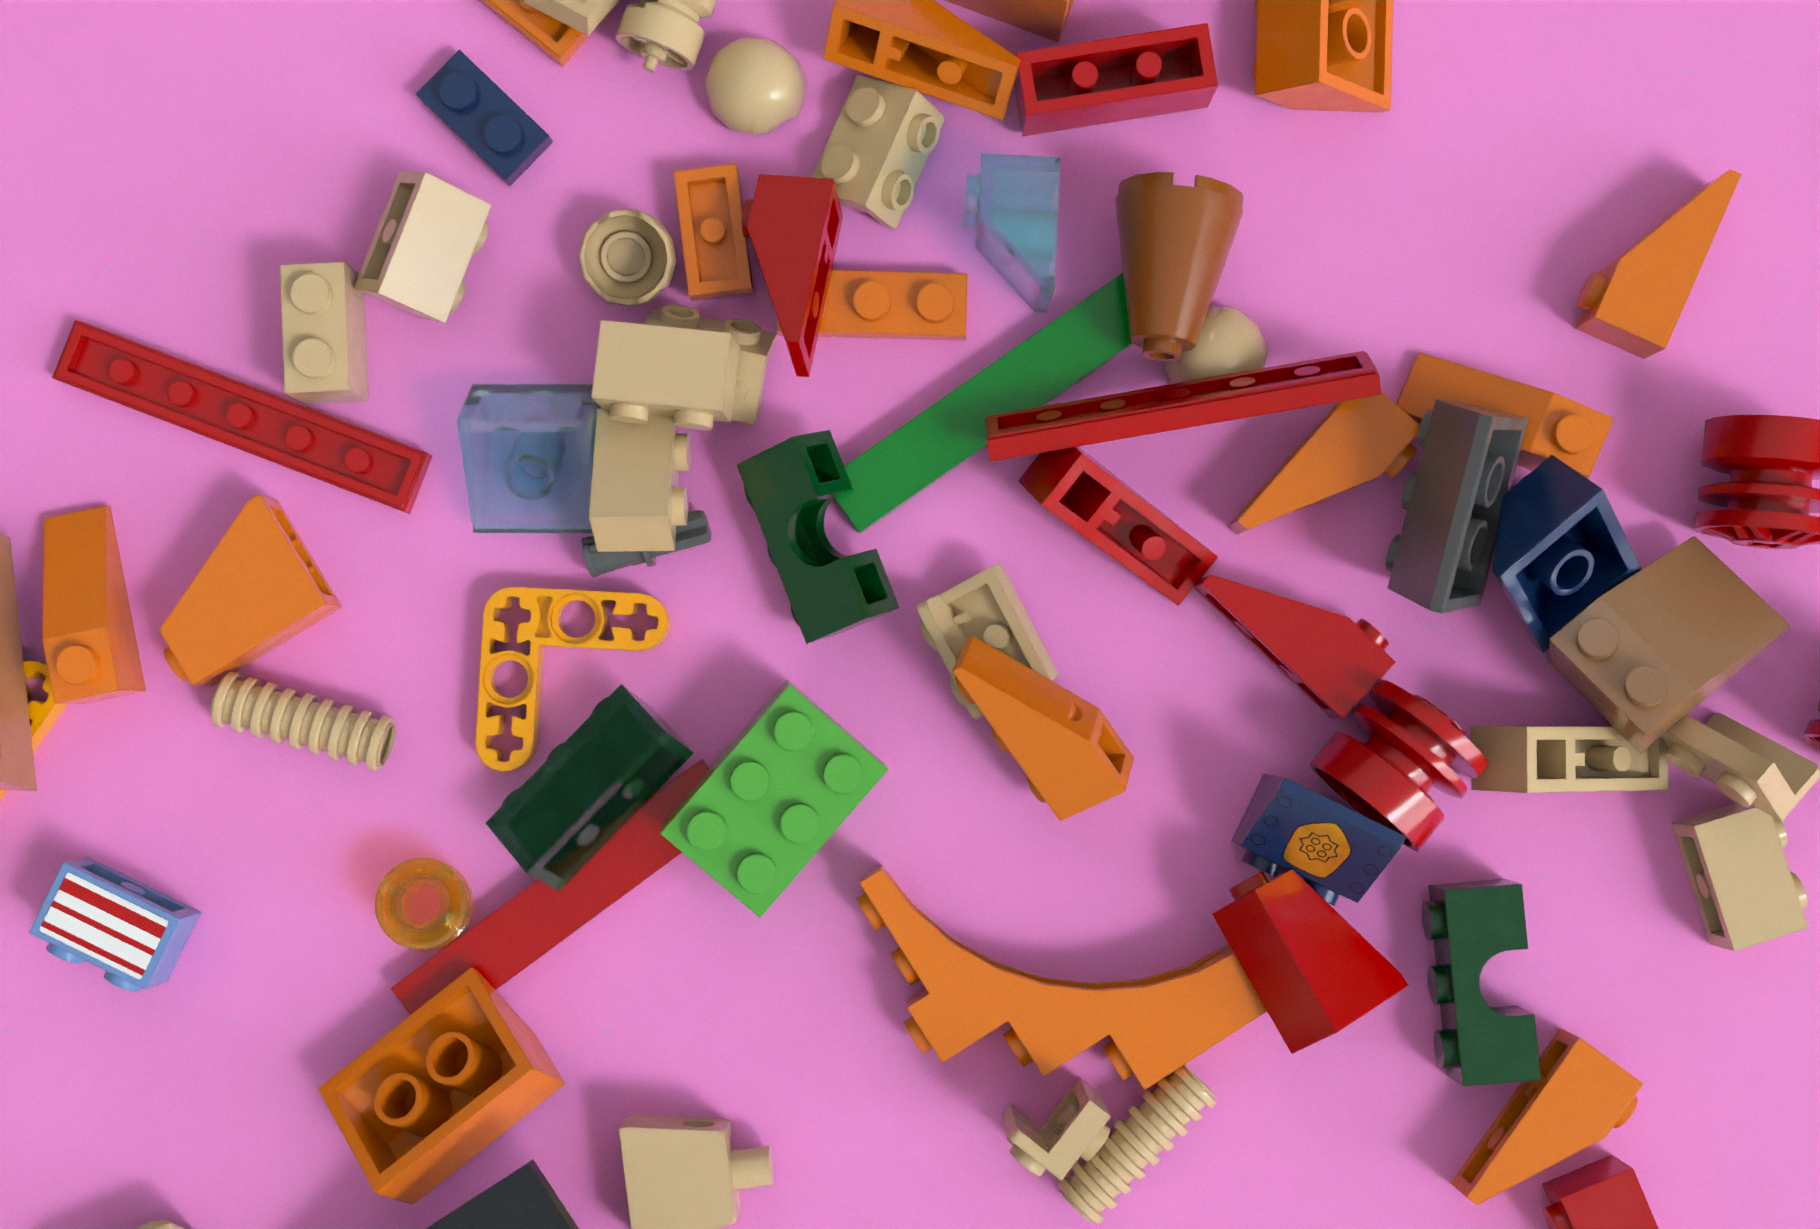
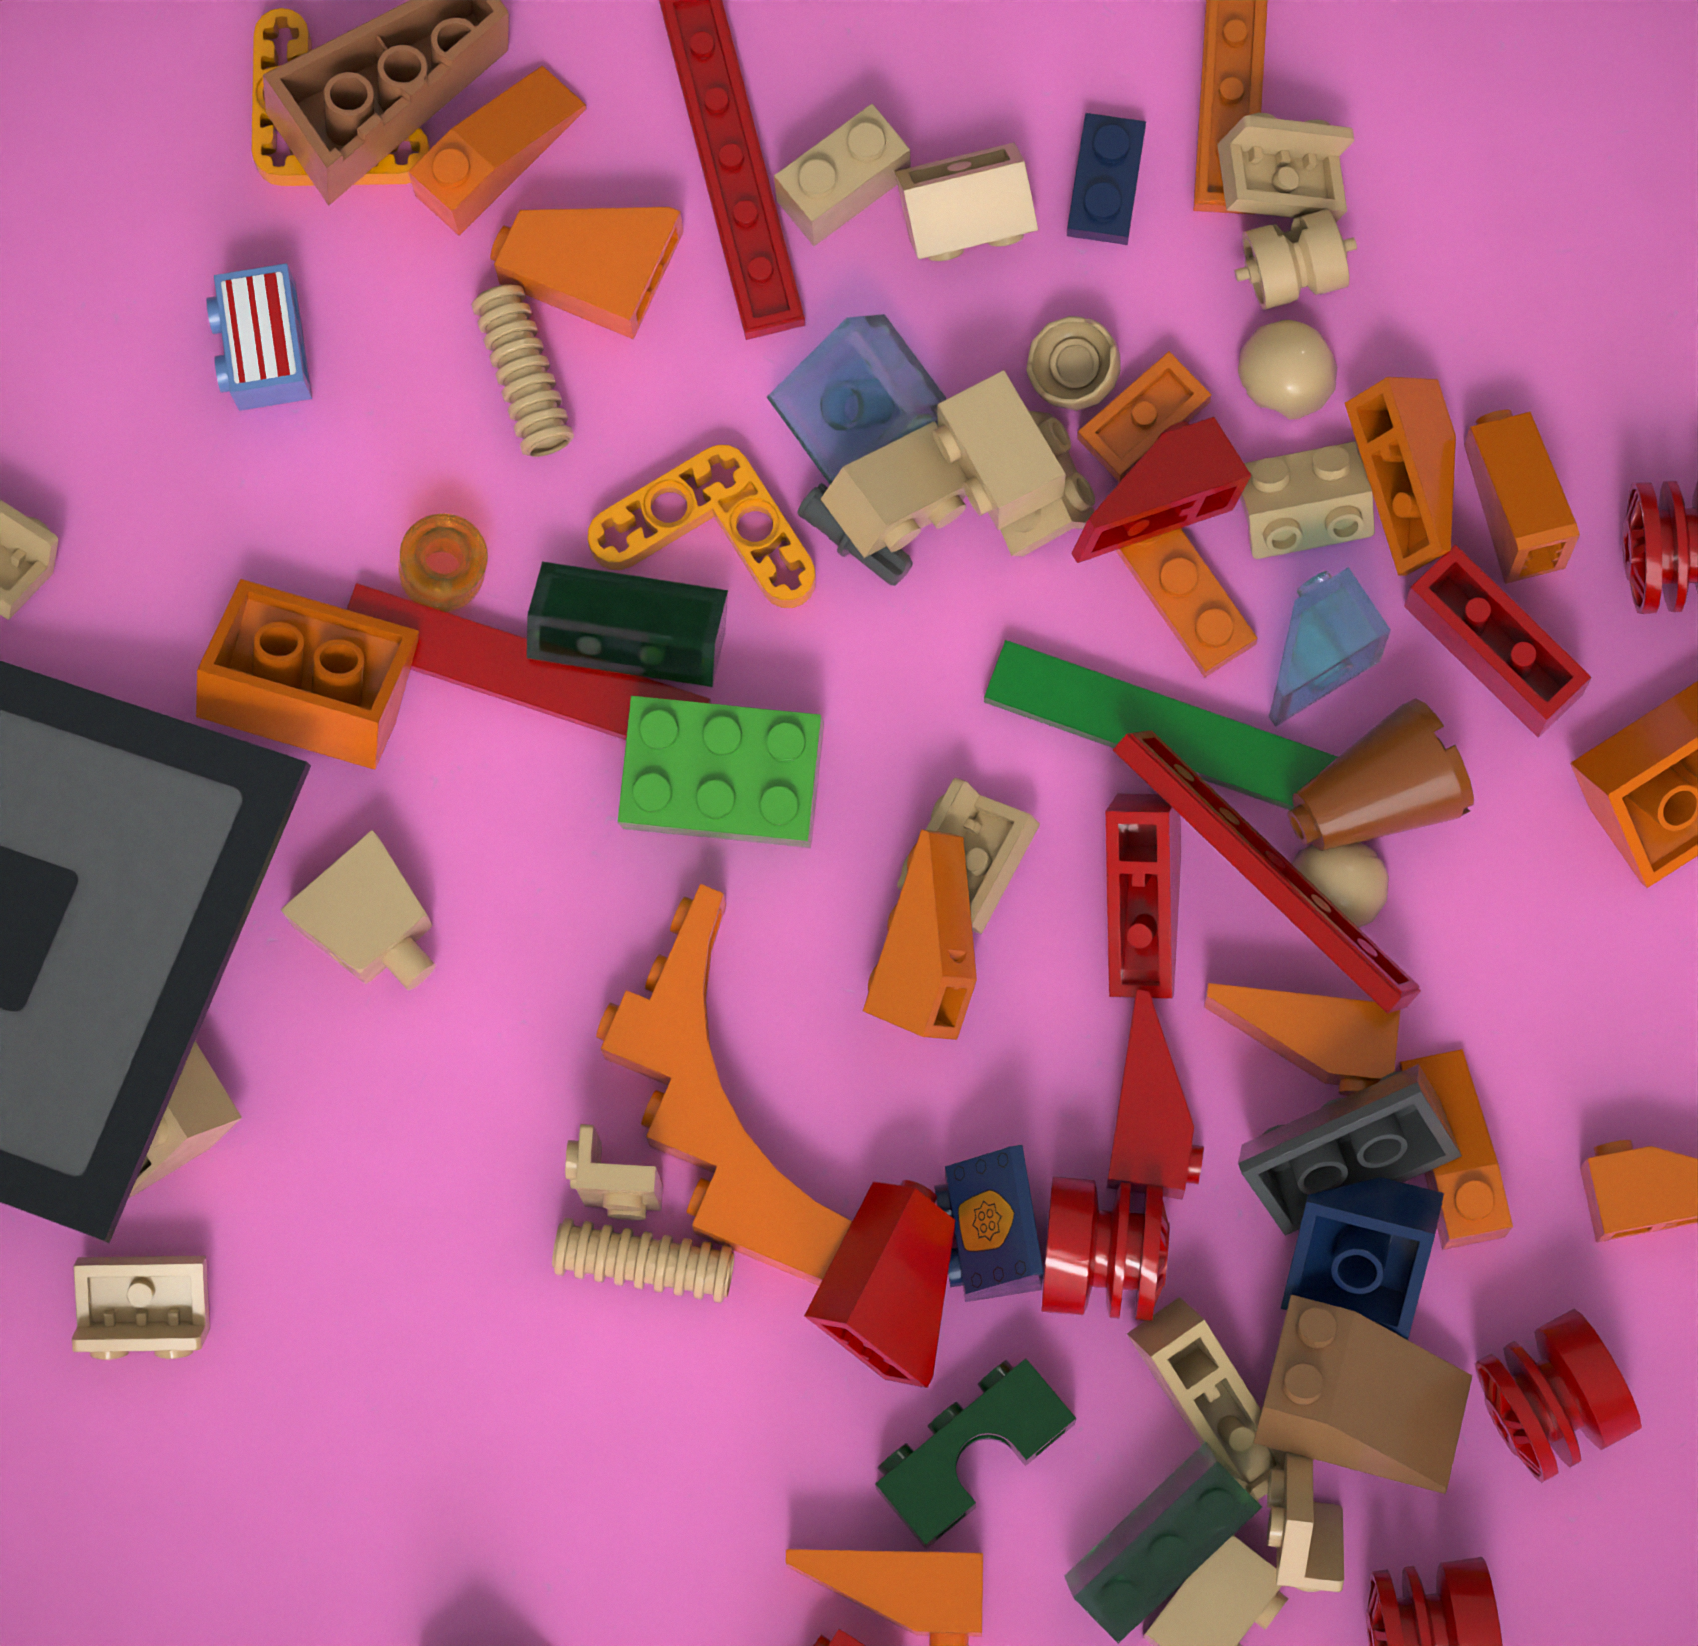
camera: 60 degrees right, 10 degrees down
dark green arch [737,430,900,644] -> none
none -> clear green brick [1064,1442,1262,1644]

